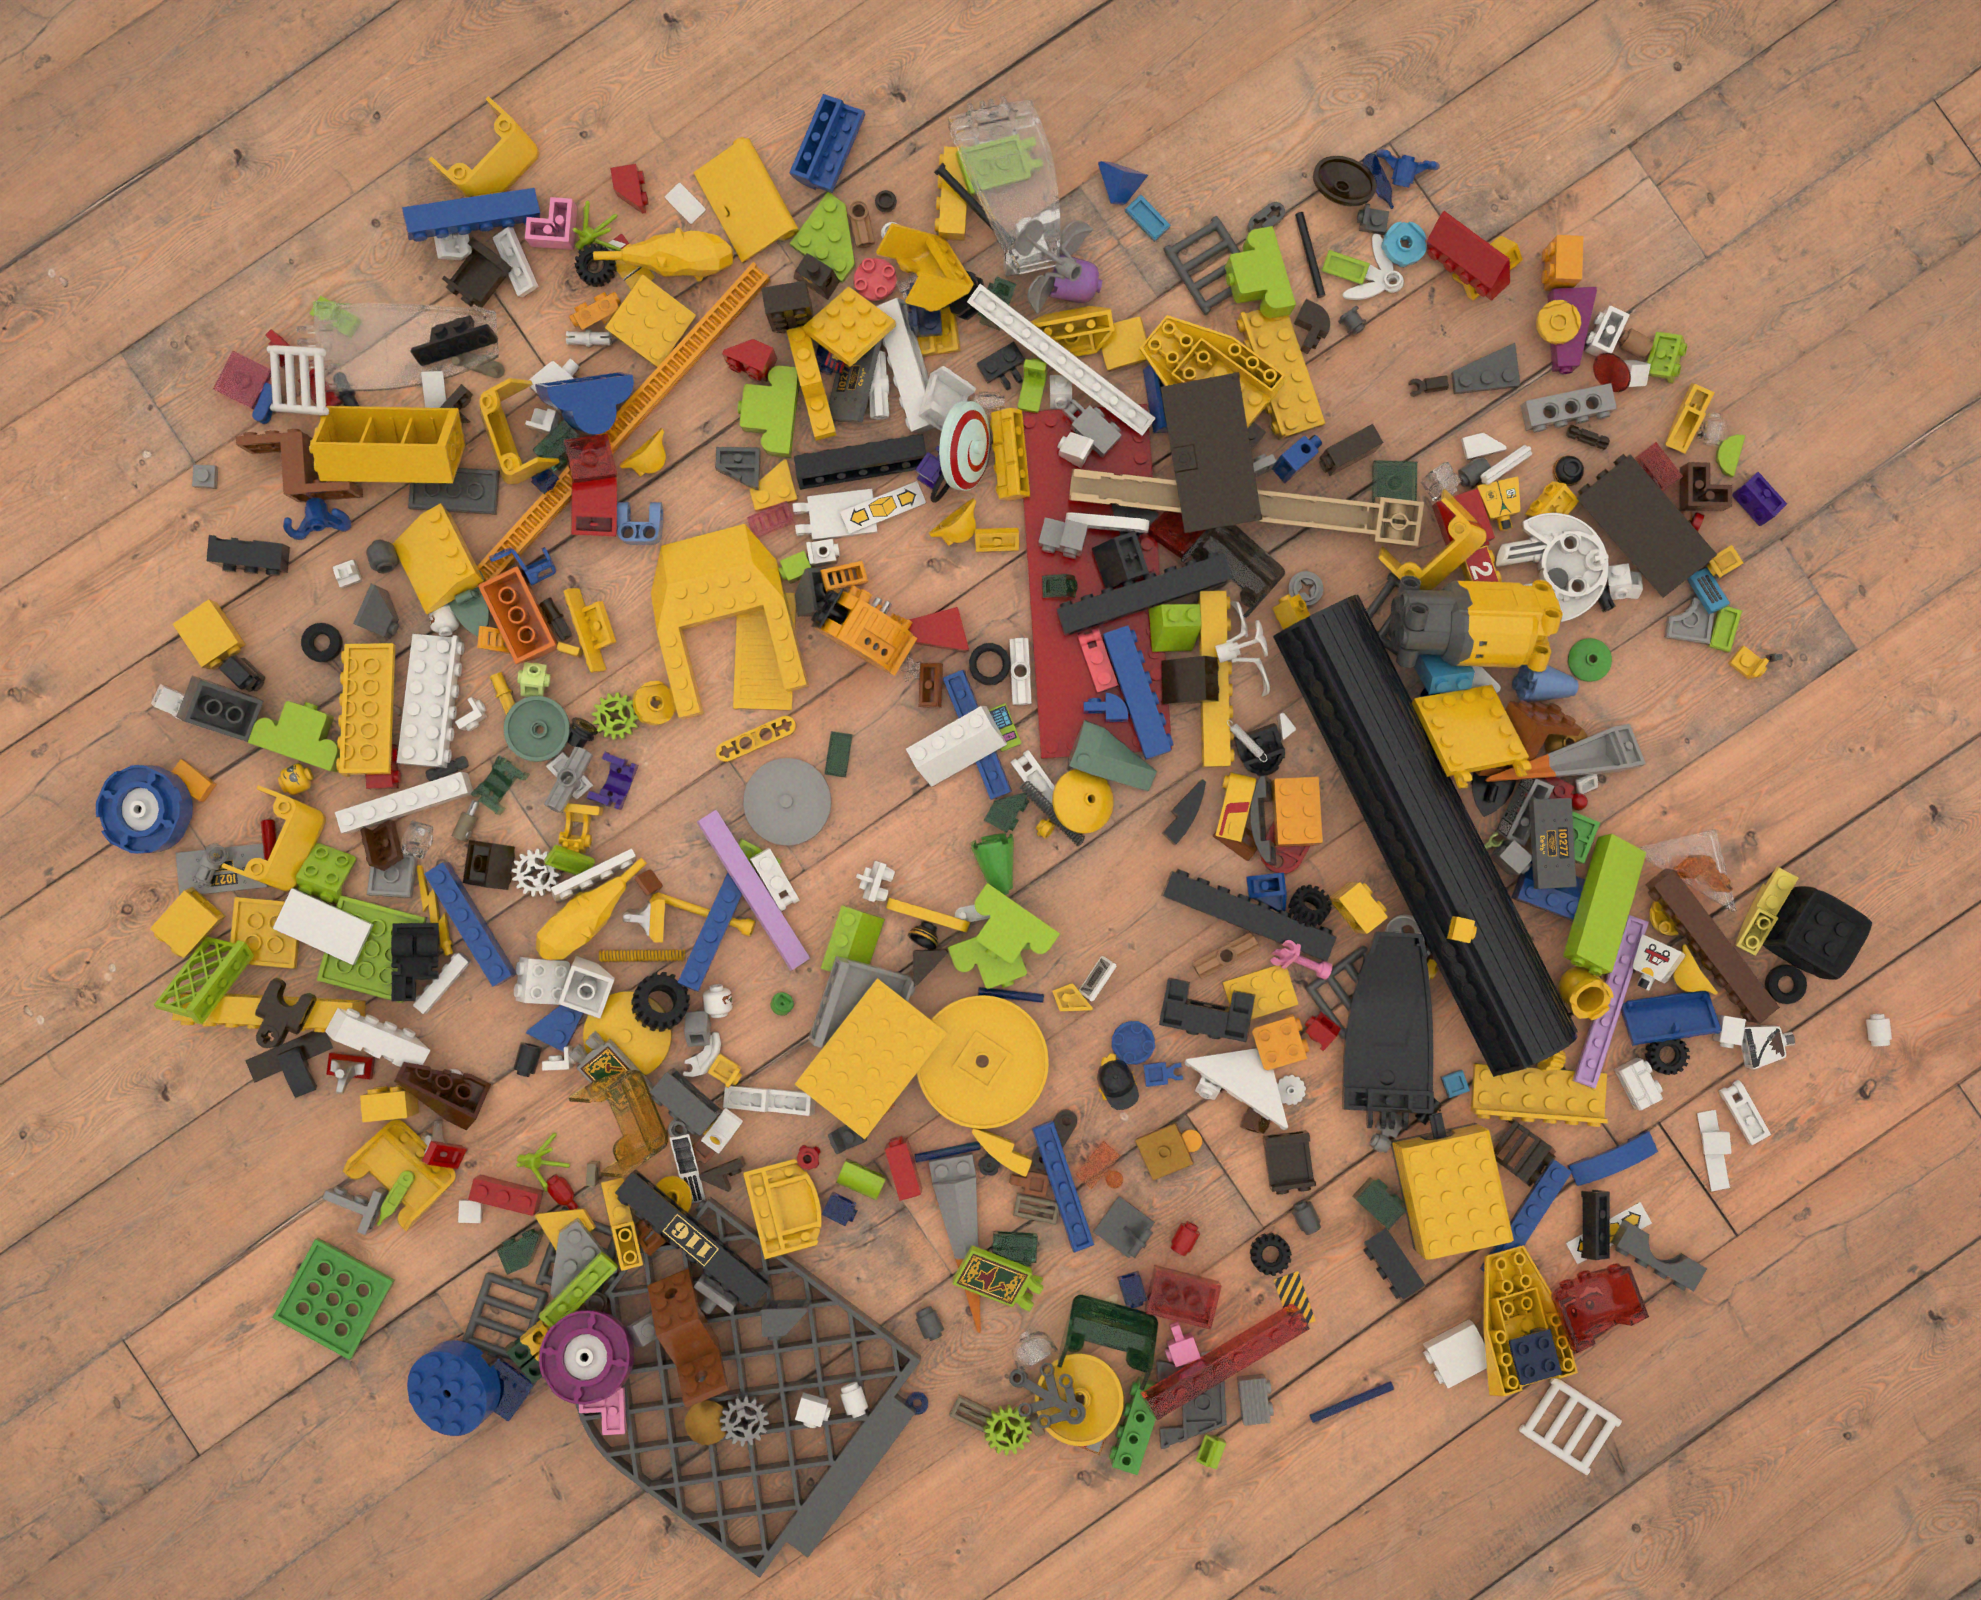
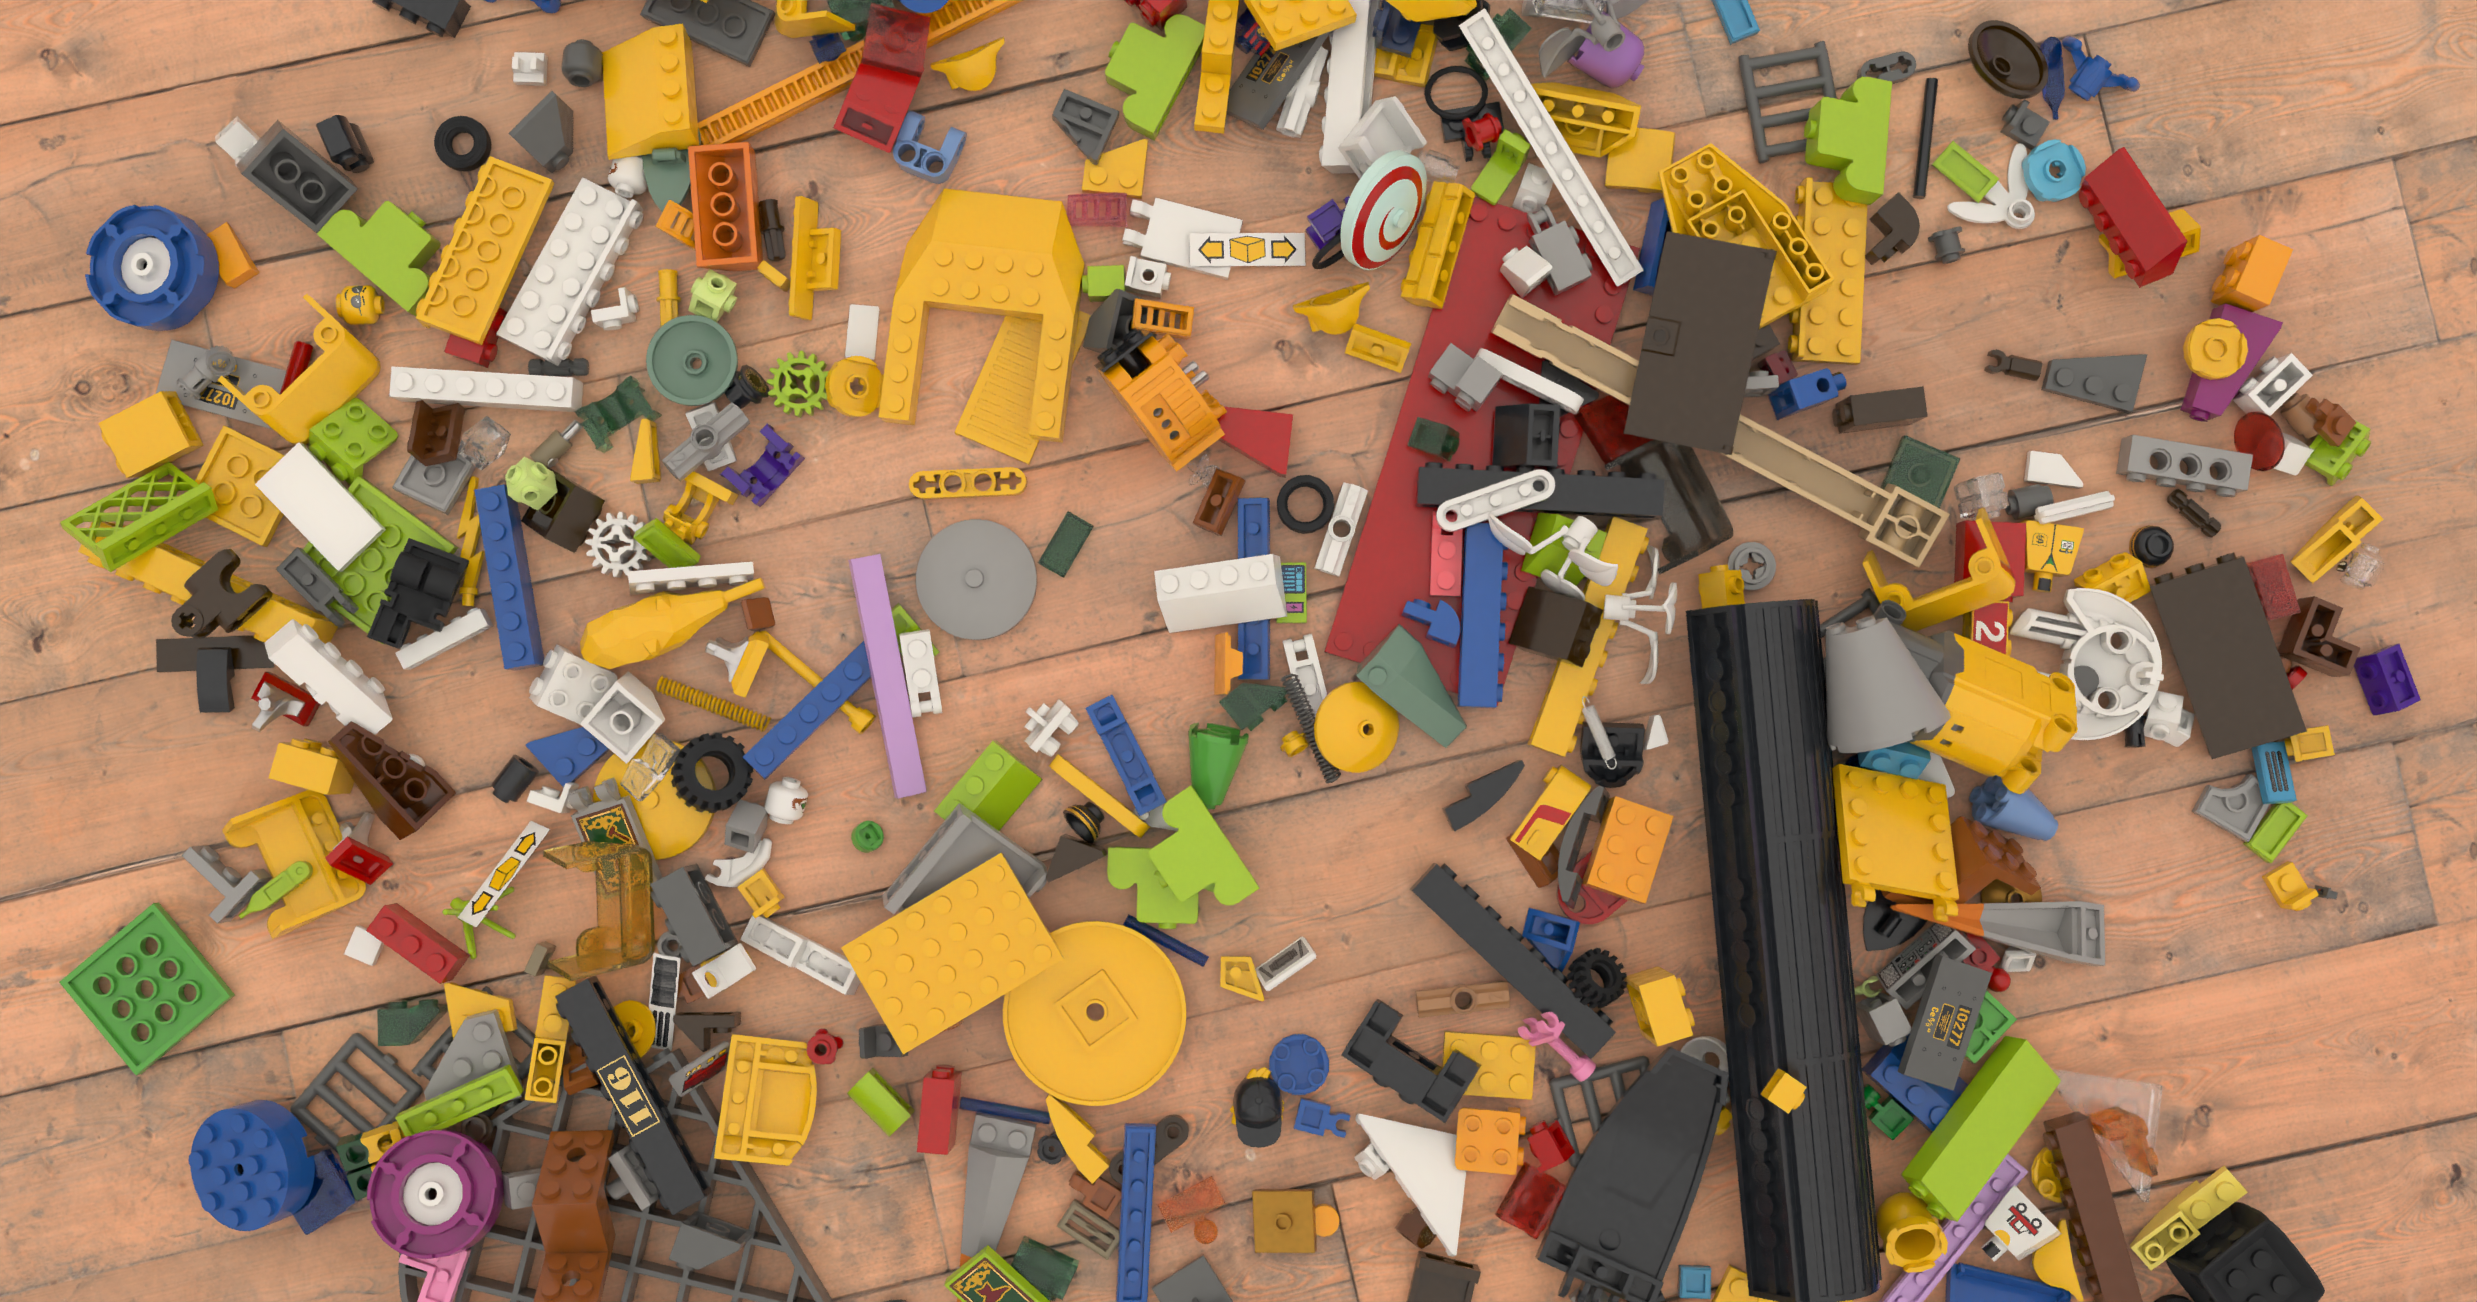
camera: 25 degrees right, 0 degrees up
yellow brick [173,599,246,670] -> none
blue piece [489,547,556,586] -> none
red plant [546,1174,579,1210] -> none
black brick [794,434,926,490] -> none
clear blue brick [821,1192,858,1226] -> none
white piece [1277,1075,1306,1105] -> none
bright green dish [1568,638,1612,682] -> none
lime tile [1716,434,1746,478] -> none
none -> dark grey hinge [276,547,359,627]
none -> sticker [457,821,550,928]
none -> yellowish green brick [505,457,557,510]
none -> clear slope [620,733,681,801]
none -> yellow slope [630,419,661,484]
none -> slope [668,1041,730,1097]
none -> white sticker [845,304,879,360]
none -> blue slope [1085,695,1167,816]
none -> light orange piece [1214,632,1243,695]
none -> black tyre [1424,66,1488,120]
none -> white plate [1436,469,1555,532]
none -> red brick [1462,113,1502,152]
none -> white plant [1488,511,1618,601]
none -> clear red bracket [1495,1161,1566,1239]
none -> dark red bracket [1757,350,1798,386]
none -> light grey cone [1826,616,1951,753]
none -> green plate [1864,1084,1914,1140]
none -> dark orange plate [2305,397,2356,447]

